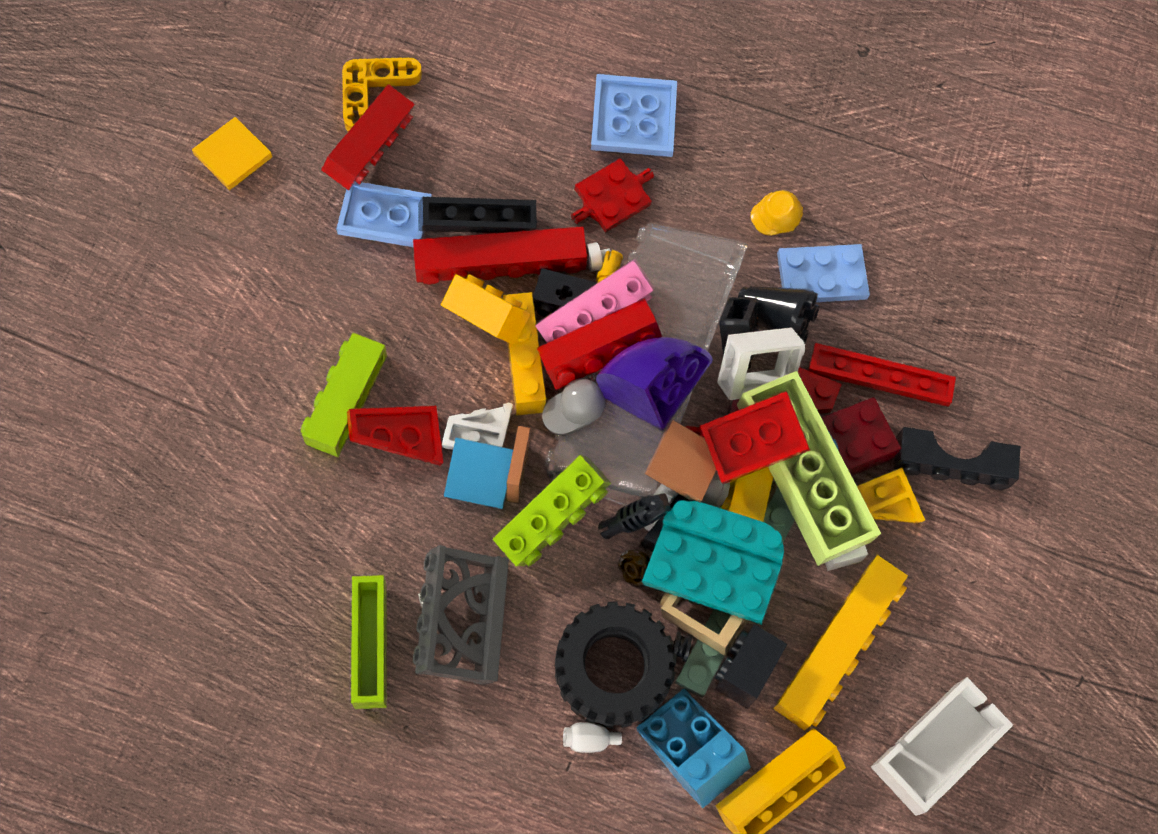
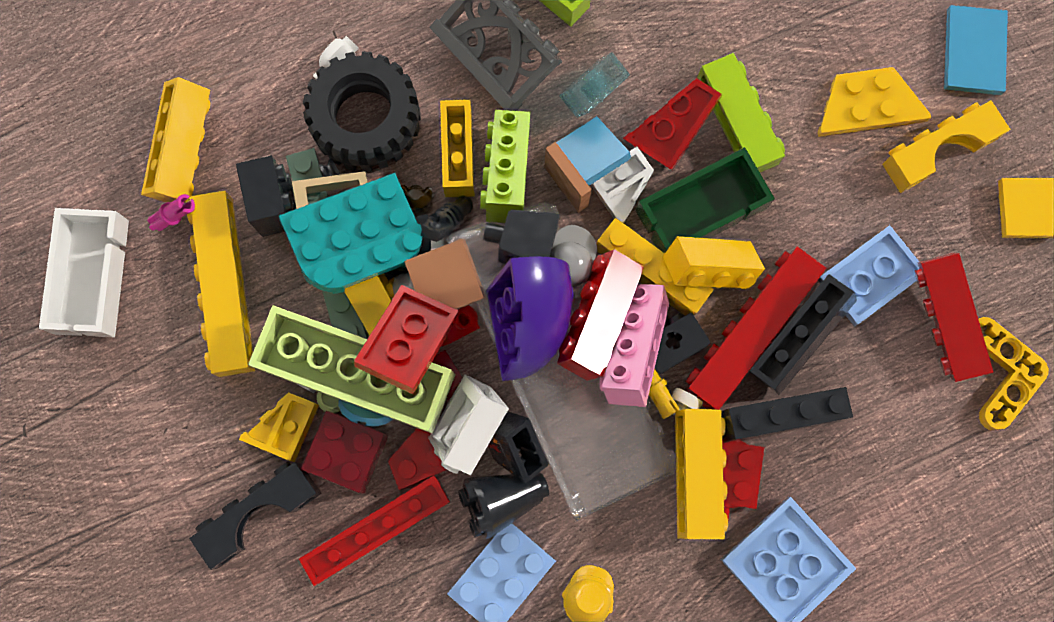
camera: 140 degrees right, 10 degrees up
dark azure slope [636,689,751,808] -> none
none -> dark pink axle [147,194,195,231]
none -> yellow brick [440,100,475,197]
none -> black torso [483,210,560,265]
none -> clear light blue brick [559,52,630,118]
none -> dark green piece [636,147,775,253]
none -> yellow brick [675,409,728,539]
none -> black brick [721,387,853,443]
none -> yellow wing [818,67,931,137]
none -> yellow arch [882,100,1011,193]
none -> dark azure tile [944,5,1008,95]

